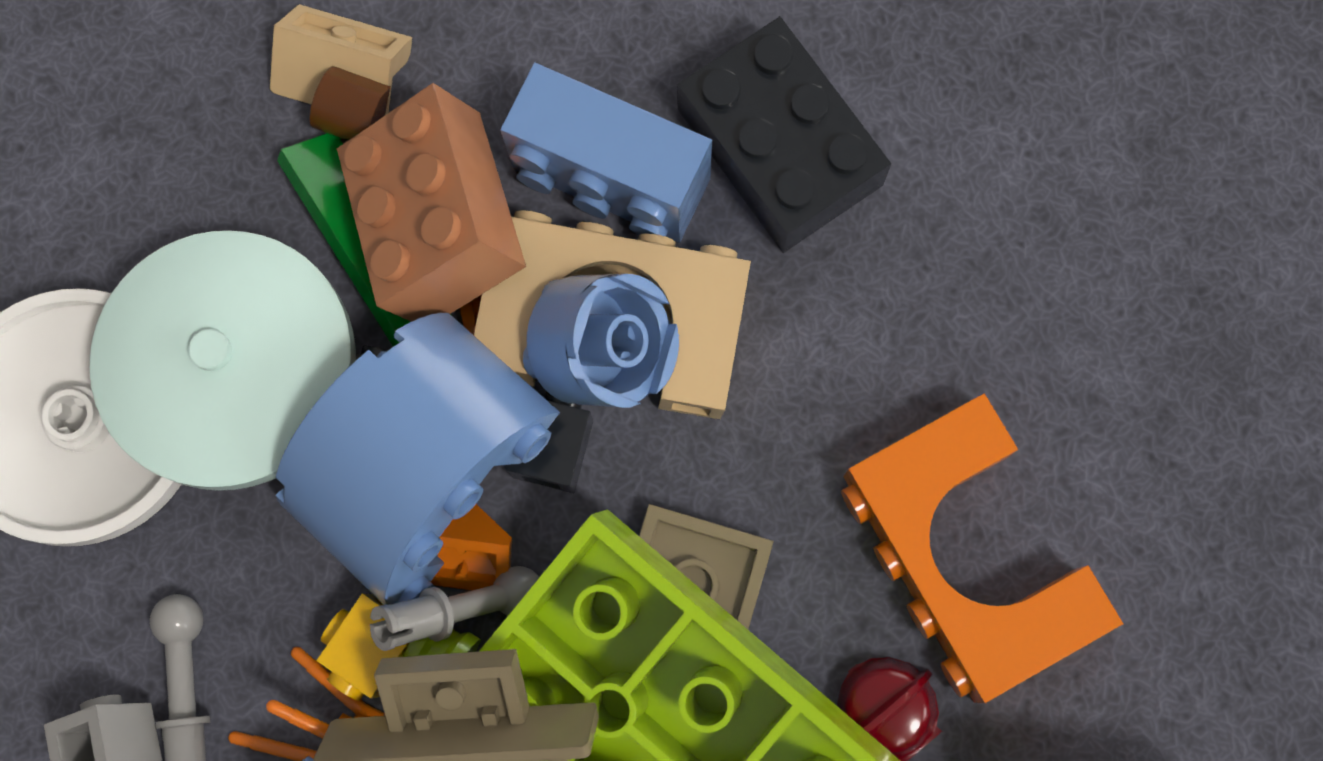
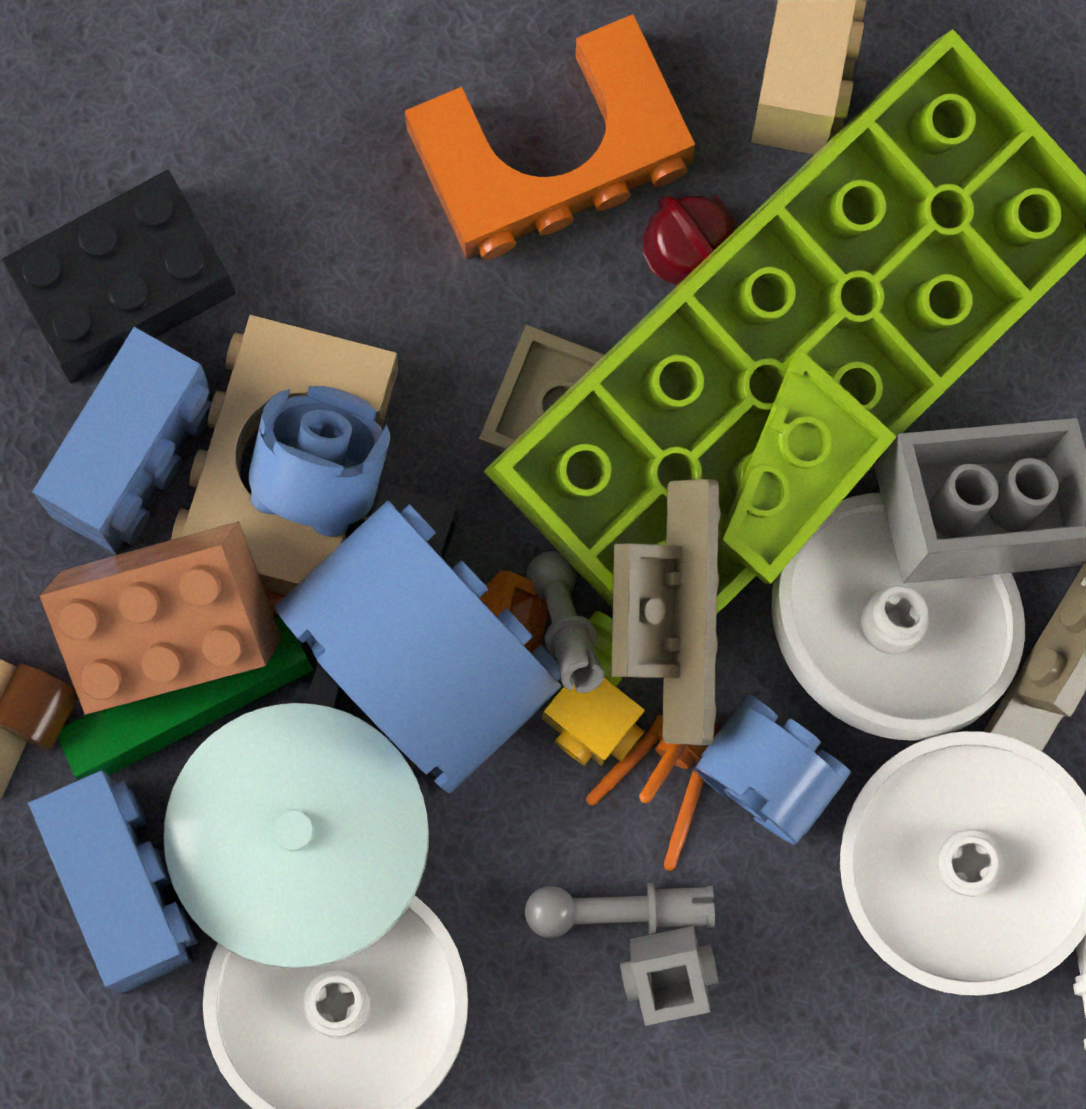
camera: 90 degrees left, 0 degrees up
none -> medium blue brick [28,770,198,994]

